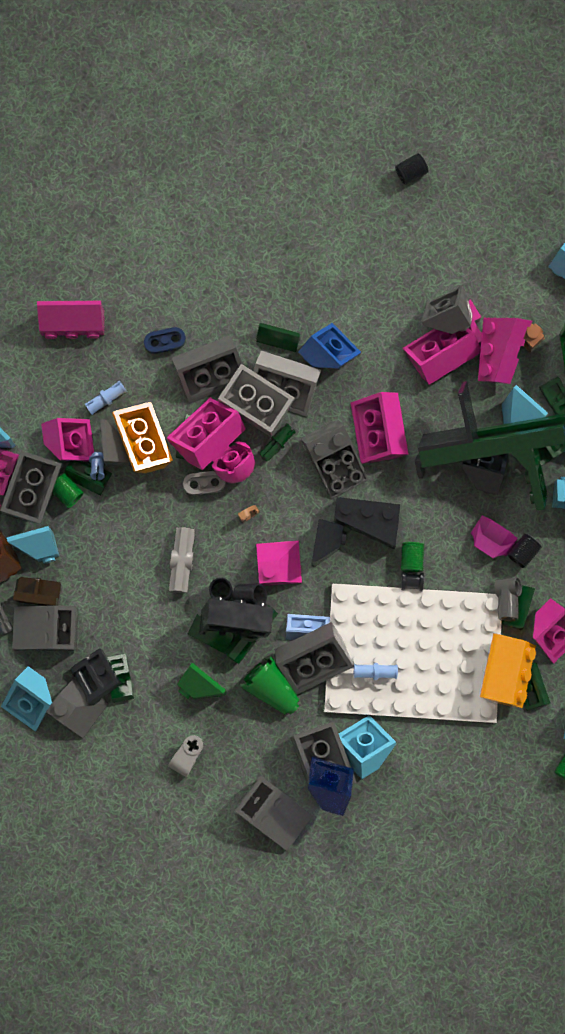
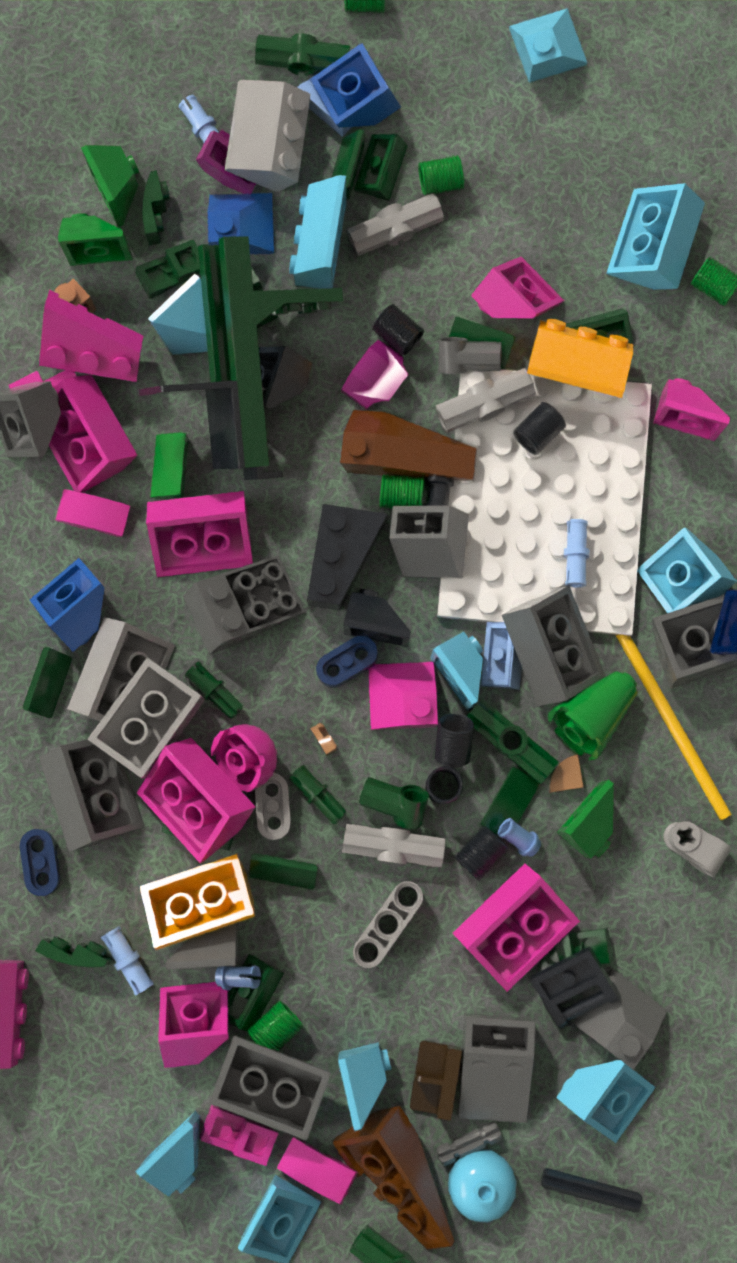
camera: 90 degrees left, 0 degrees up
black wedge [199,597,273,638] -> none
none -> dark green slope [35,936,112,968]
none -> dark pink slope [55,489,130,537]
none -> green slope [151,432,189,499]
none -> dark green slope [249,853,319,890]
none -> dark green axle [289,764,346,824]
none -> dark blue plate [316,636,378,688]
none -> reddish brown wedge [340,410,477,481]
none -> light grey beam [353,881,423,968]
none -> dark green piece [359,777,429,829]
none -> dark grey slope [389,506,469,578]
none -> medium azure slope [430,632,483,711]
none -> light grey piece [435,368,536,433]
none -> dark pink slope [453,864,580,992]
none -> black piece [454,826,509,881]
none -> medium blue pin [498,818,541,857]
none -> black piece [513,402,566,455]
none -> medium nougat tile [549,755,583,793]
none -> yellow piece [615,635,732,820]
none -> dark pink slope [653,378,730,441]

